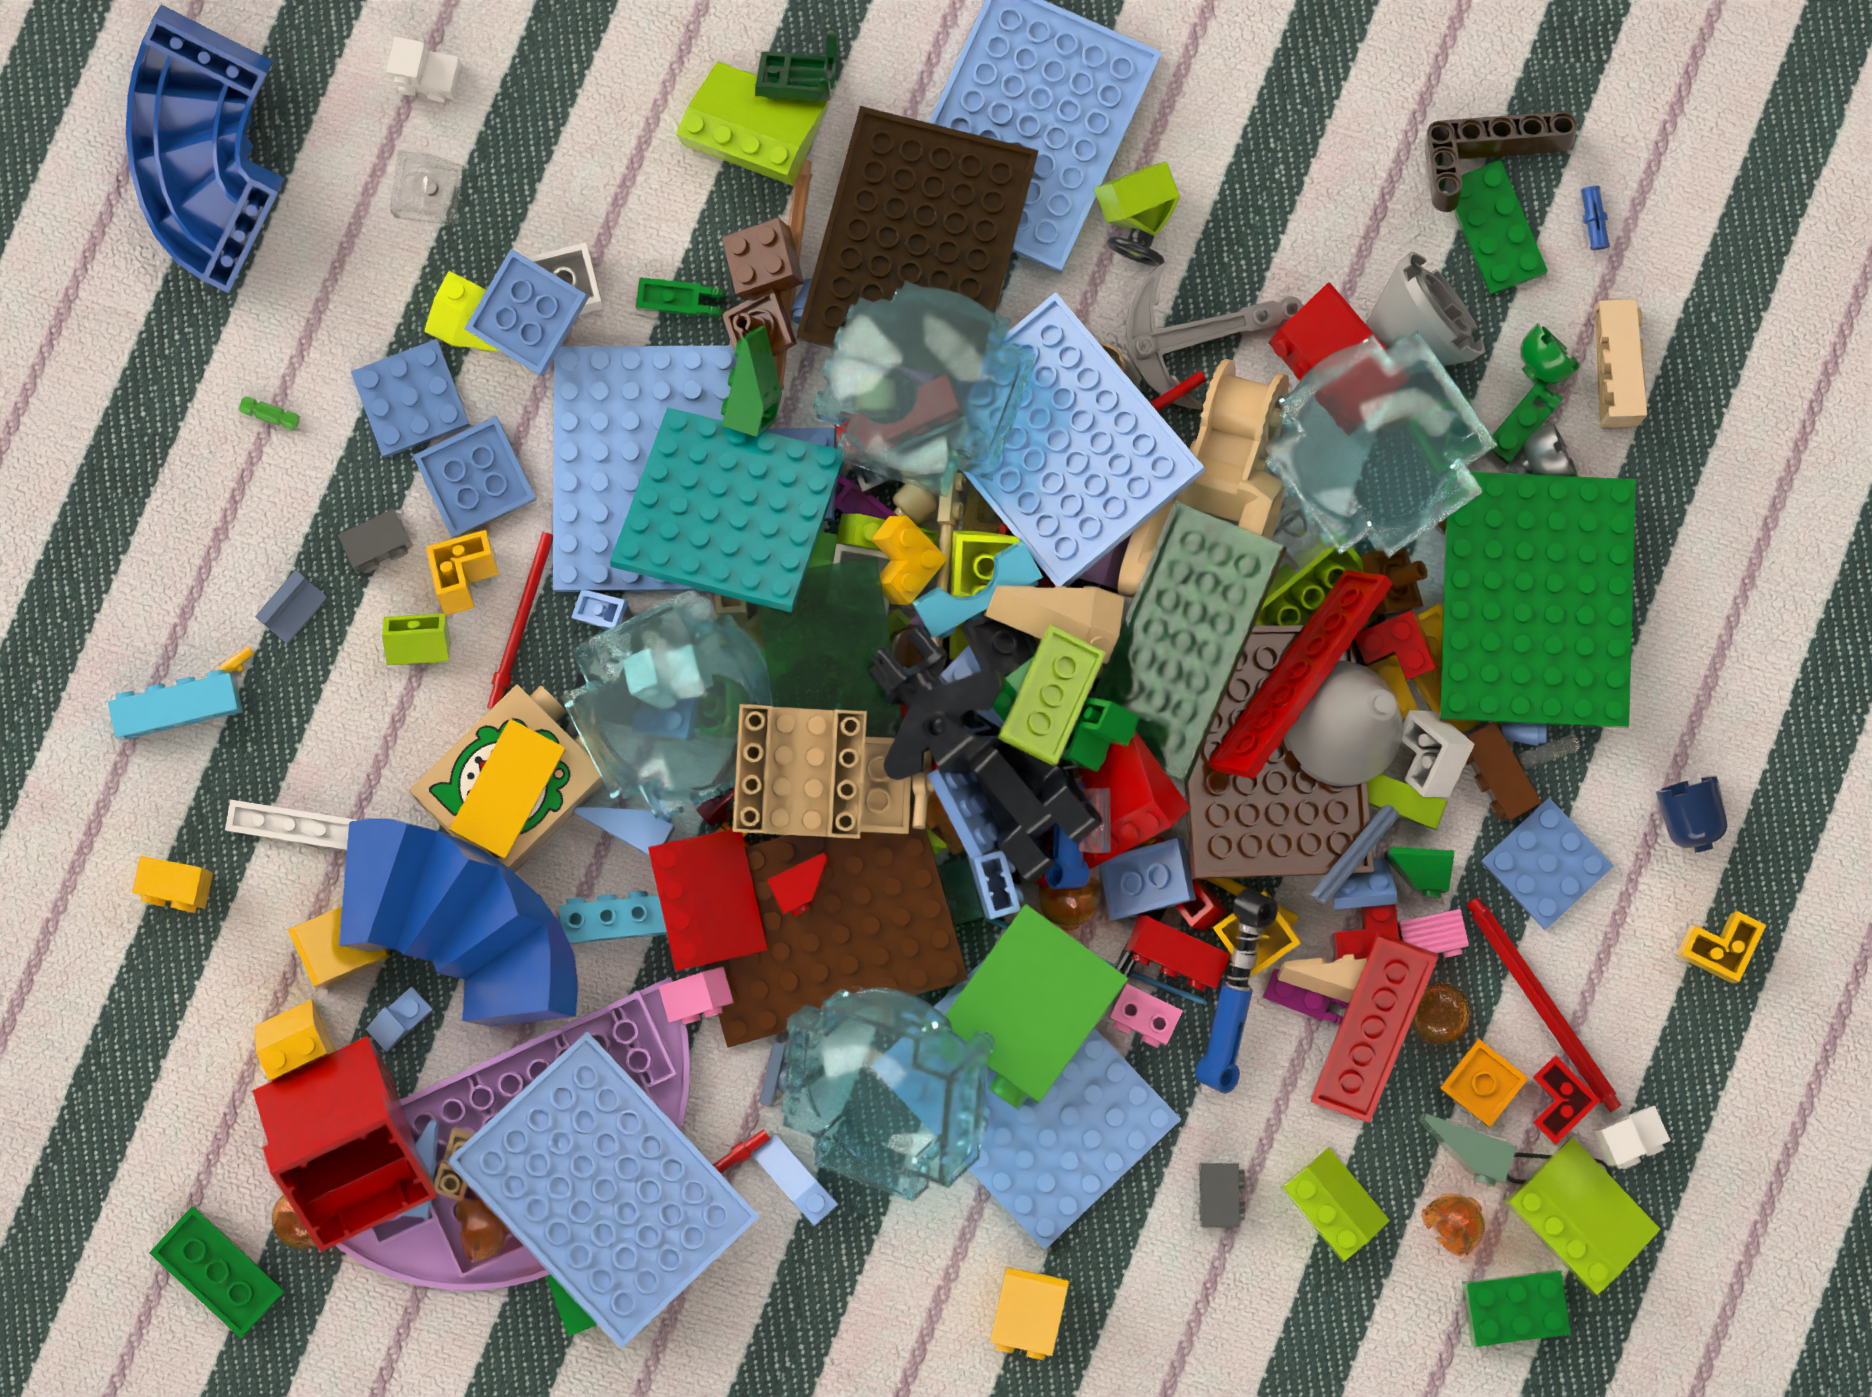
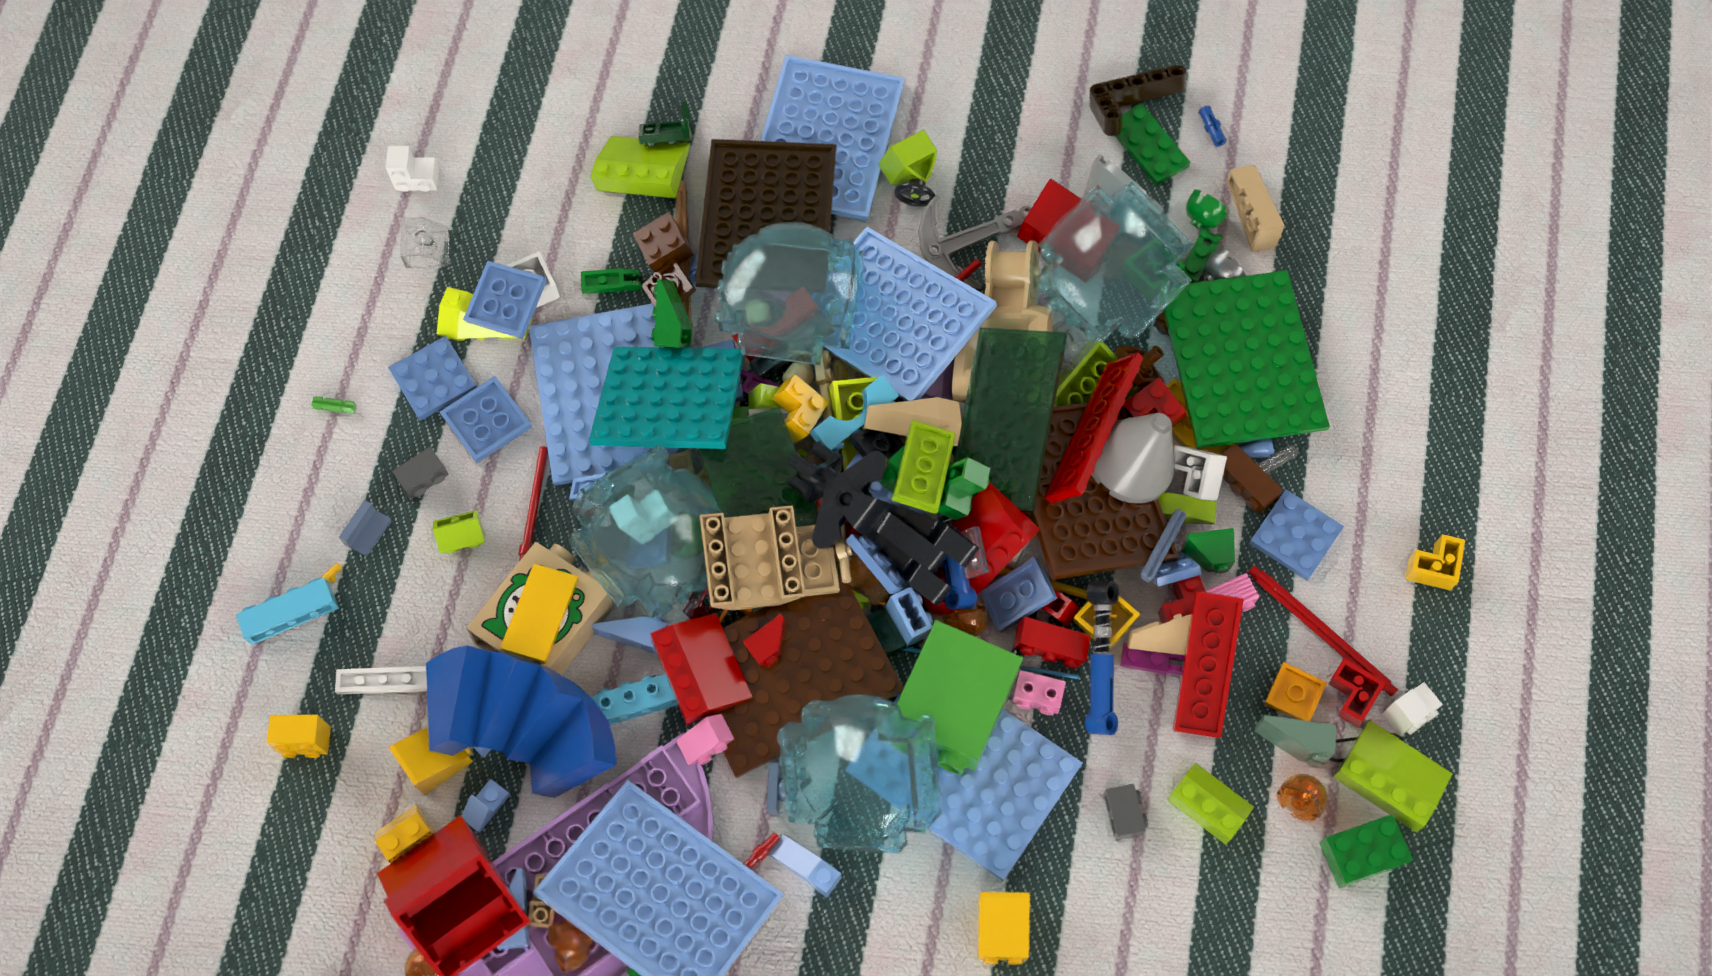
camera: 15 degrees left, 15 degrees down
blue piece [126,4,285,293] -> none
yellow brick [426,530,499,616] -> none
clear orange cylinder [1410,982,1472,1045] -> none
dark blue cylinder [1656,775,1728,853] -> none

